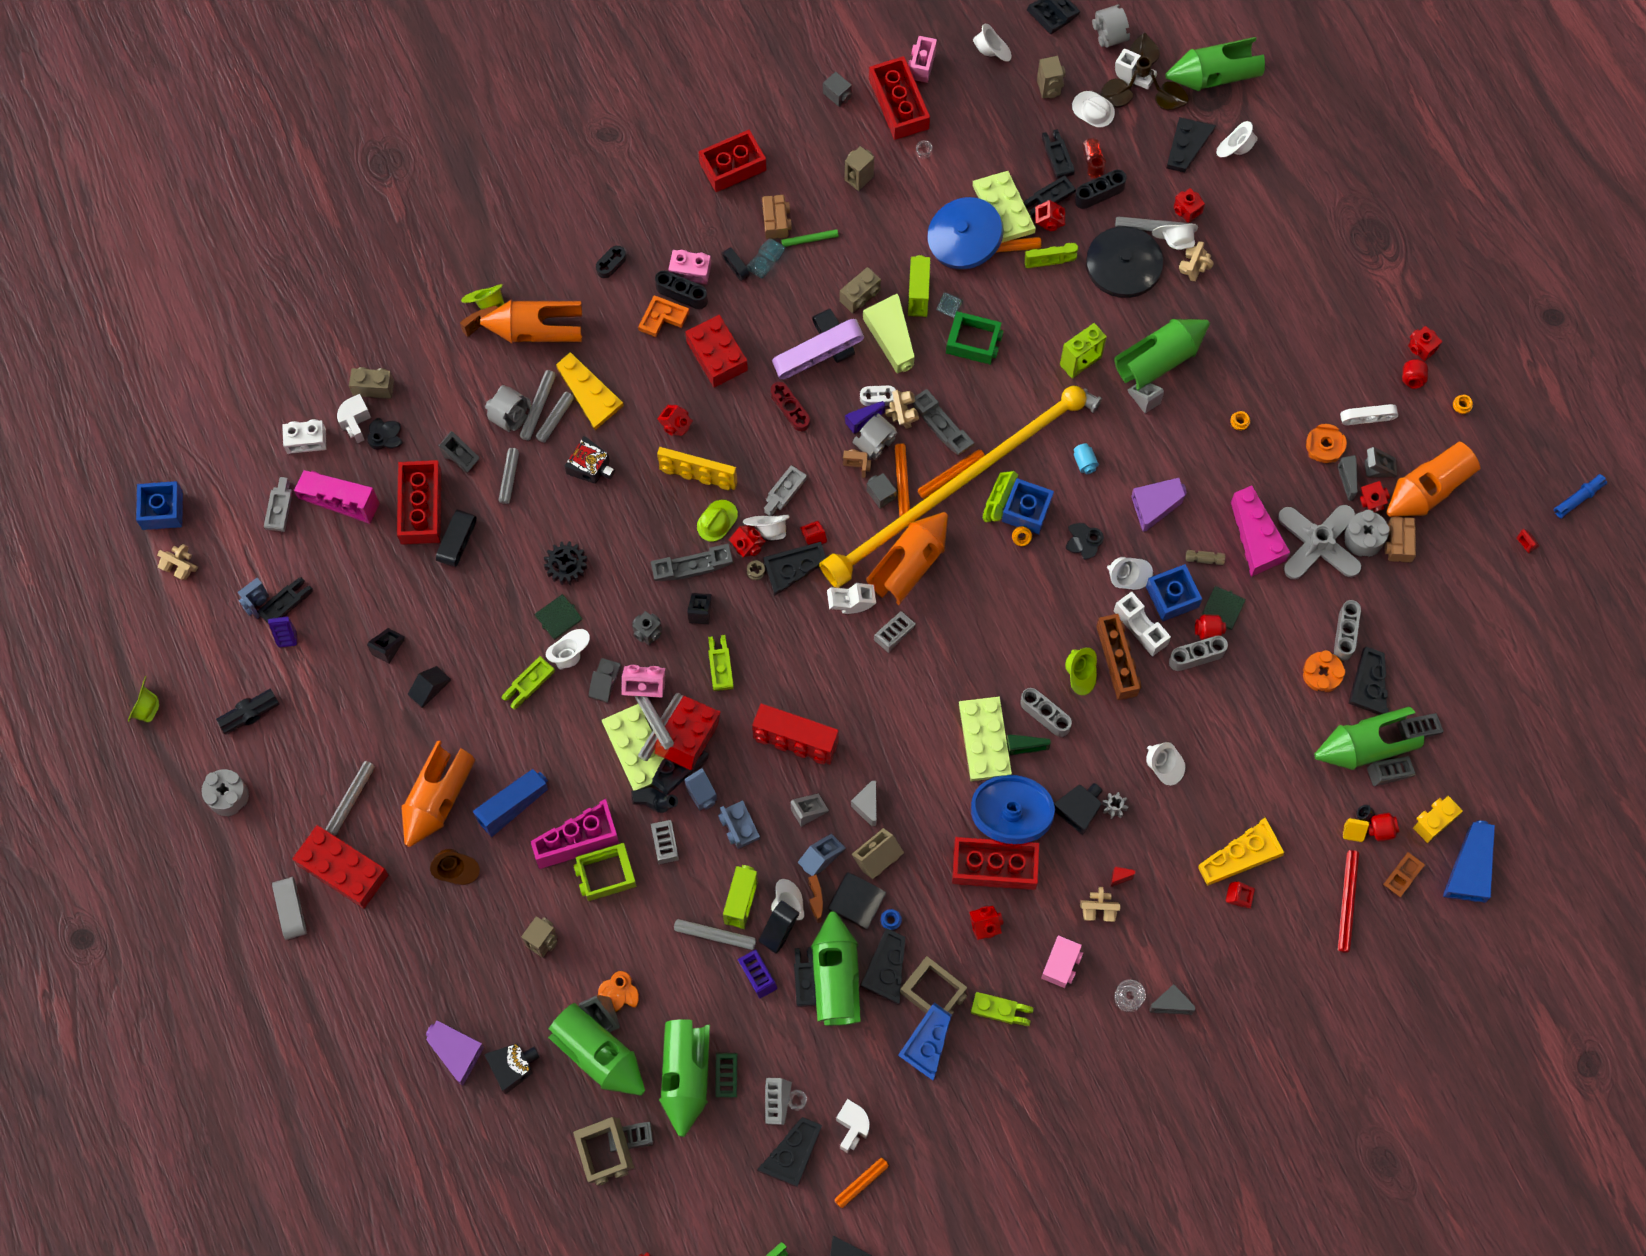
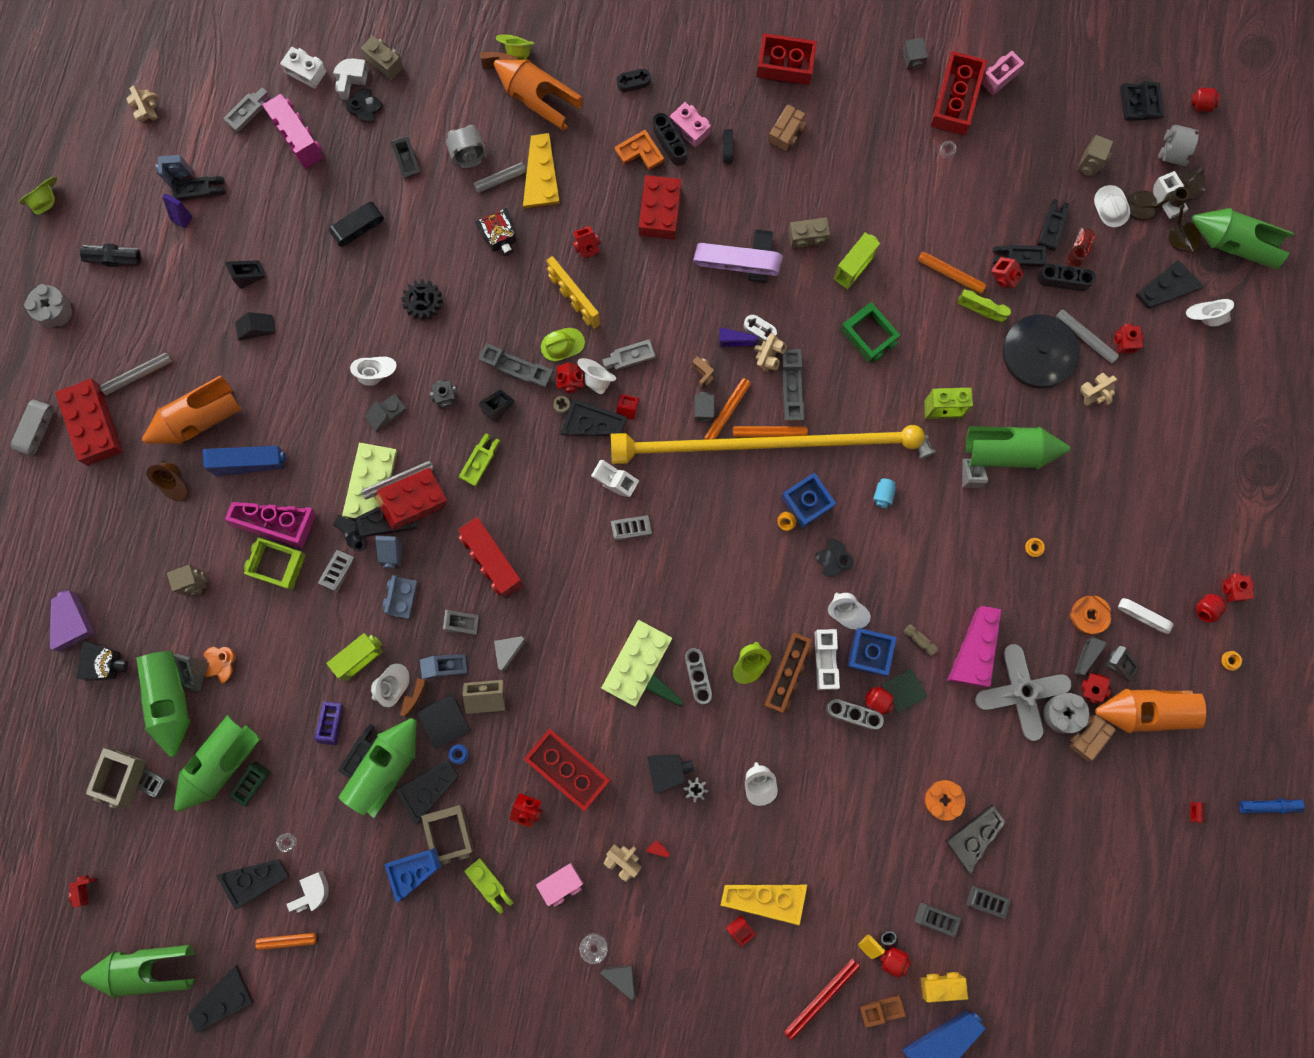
camera: 35 degrees right, 10 degrees up
blue brick [136,481,183,530] -> none
red brick [397,460,441,545] -> none
light grey axle [499,448,519,504] -> none
lime hinge [502,656,555,709] -> none
light grey axle [520,370,556,441] -> none
clear green piece [534,594,583,640] -> none
bright pink brick [622,665,665,697] -> none
light grey axle [635,696,674,750] -> none
light grey axle [674,919,756,950] -> none
clear light blue slope [747,238,785,279] -> none
black beam [759,900,800,954] -> none
light grey slope [765,1078,792,1125] -> none
dark red beam [771,382,810,431] -> none
bright green bar [781,229,839,247] -> none
dark tan brick [845,146,874,191] -> none
light grey brick [853,413,898,460] -> none
yellowish green slope [863,294,915,374] -> none
orange piece [866,512,948,605] -> none
blue dish [927,197,1004,269] -> none
clear light blue slope [936,292,963,318] -> none
blue dish [971,775,1055,844] -> none
white piece [973,23,1012,61] -> none
yellowish green plate [973,171,1036,243] -> none
lime hinge [982,471,1018,522] -> none
medium lavender slope [1131,478,1186,532] -> none
white piece [1152,224,1198,250] -> none
bright green piece [1314,707,1424,770] -> none
light grey beam [1334,600,1361,661] -> none

